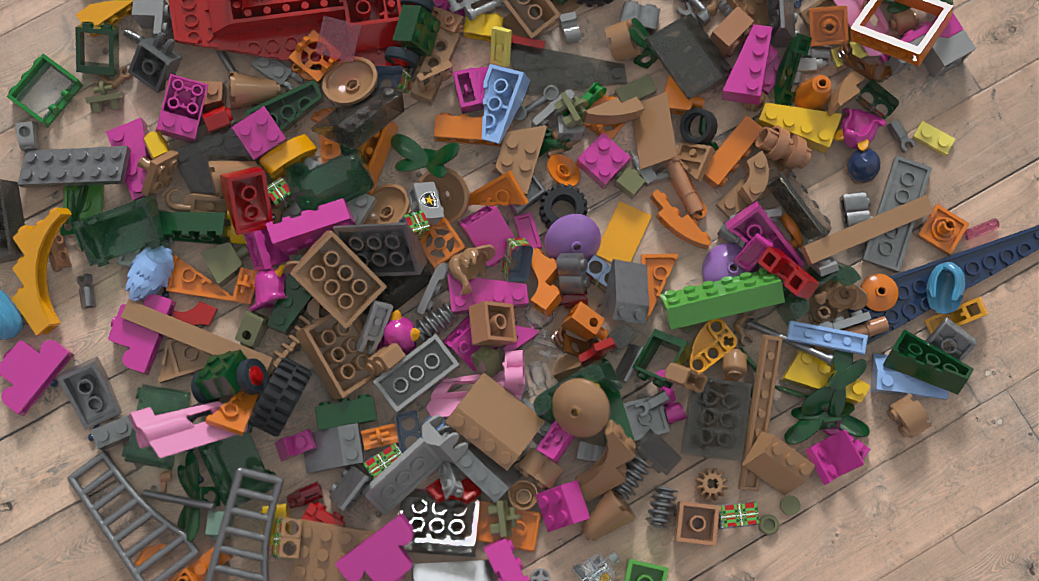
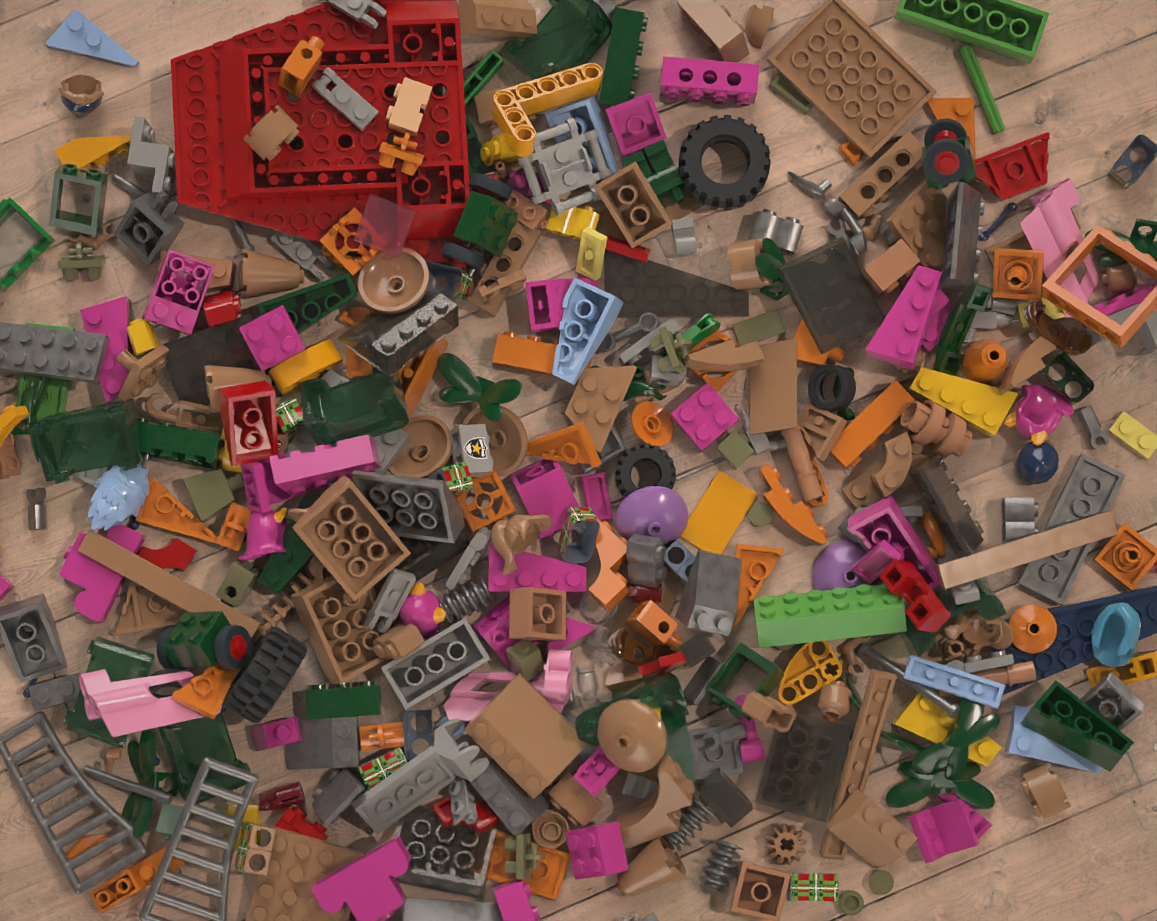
camera: 15 degrees right, 5 degrees up
none -> olive tile [748,502,773,527]

